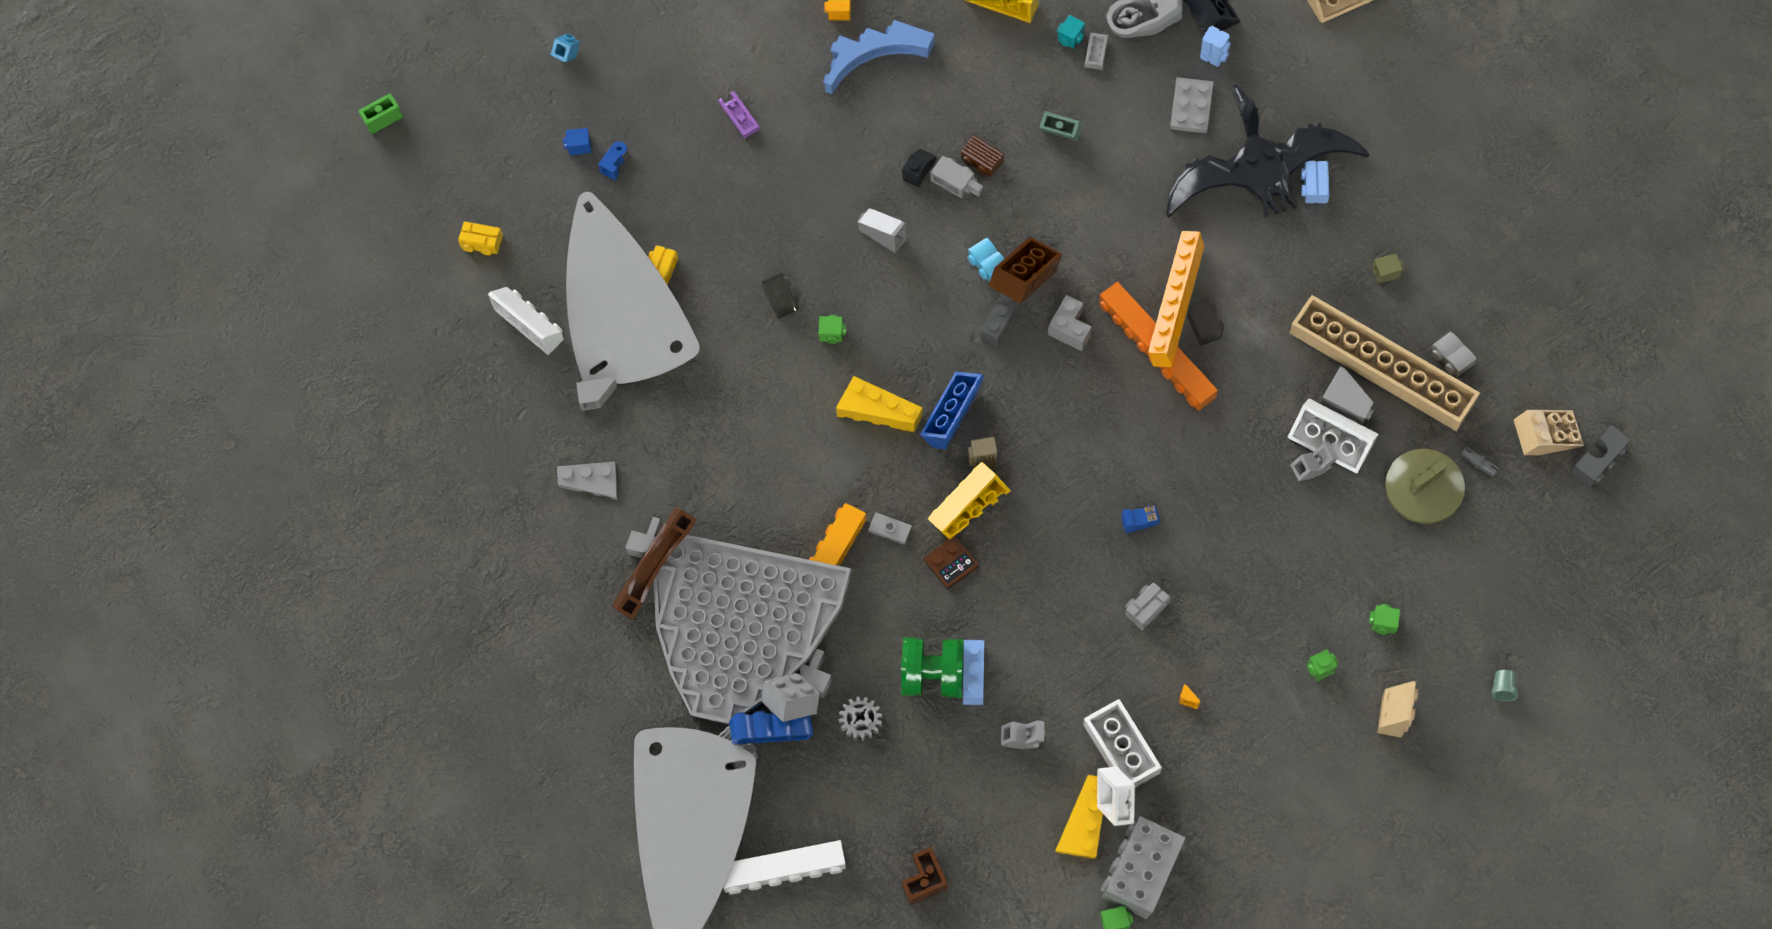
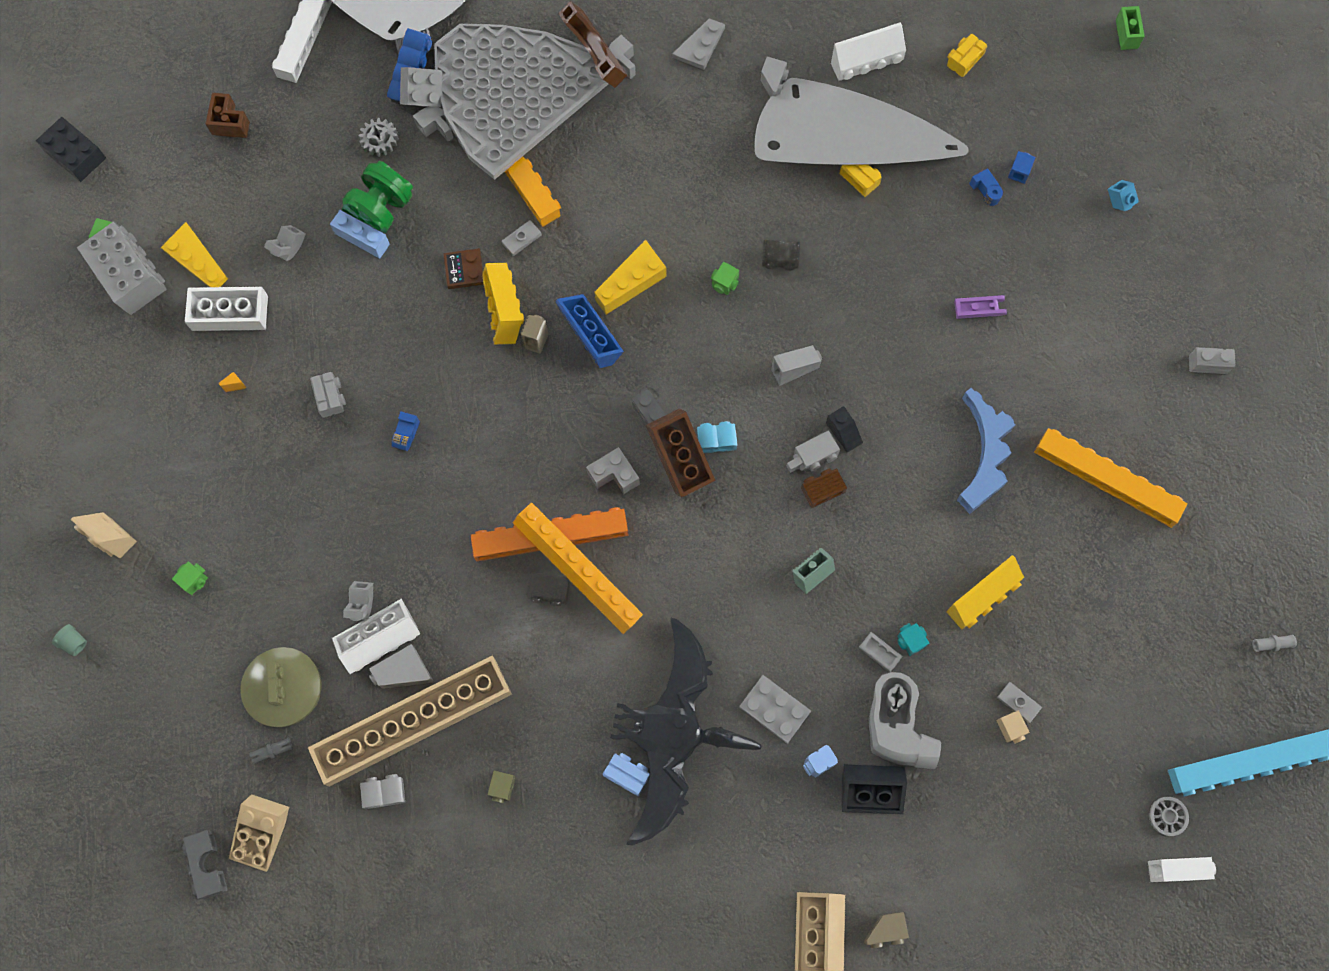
camera: 115 degrees right, 5 degrees up
white window [1097,767,1135,826] -> none
bright green brick [1307,649,1338,682] -> none

